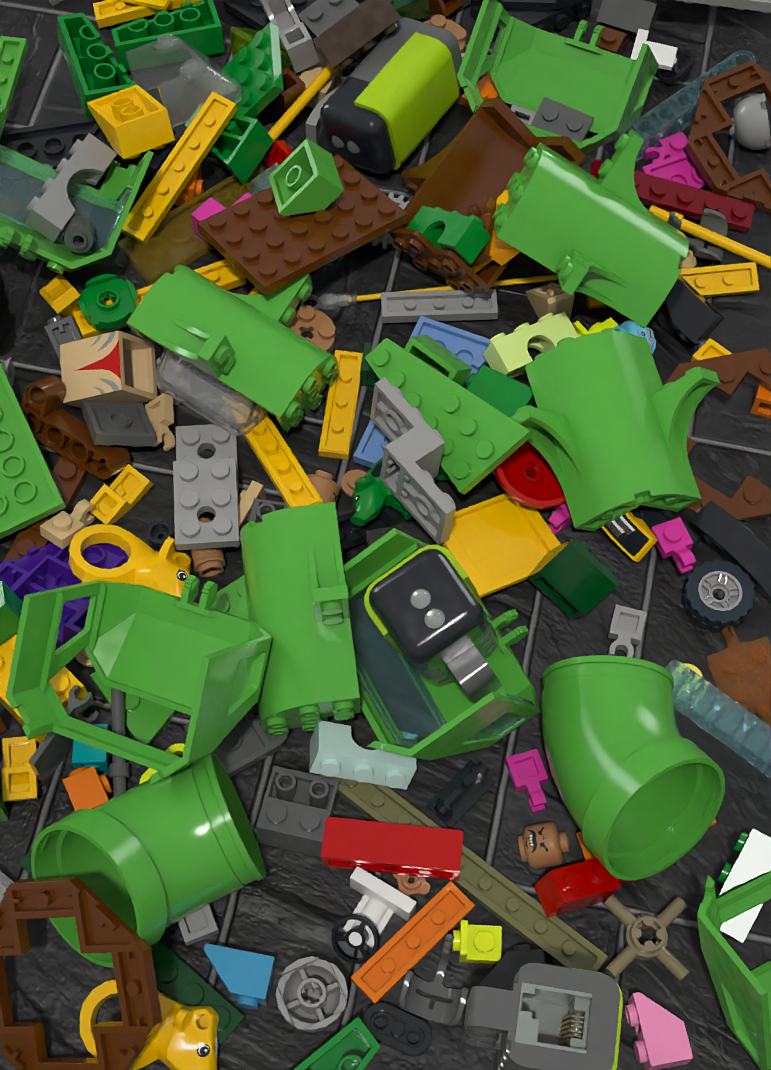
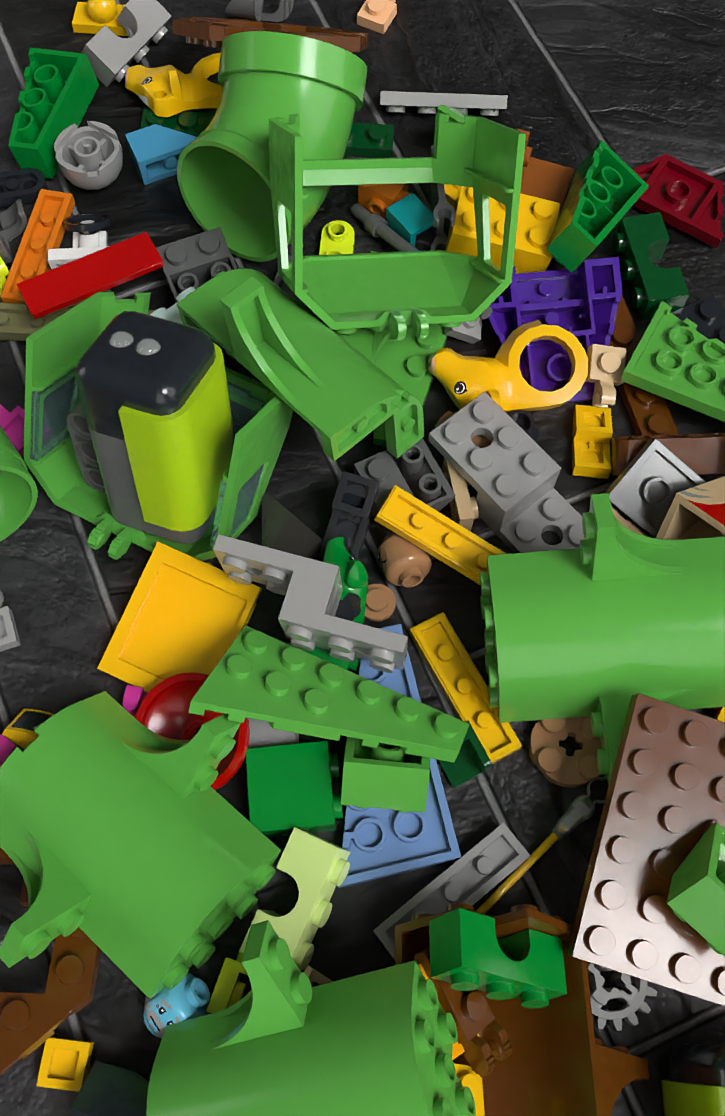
camera: 145 degrees right, 5 degrees up
dark green slope [527,538,621,621] -> none

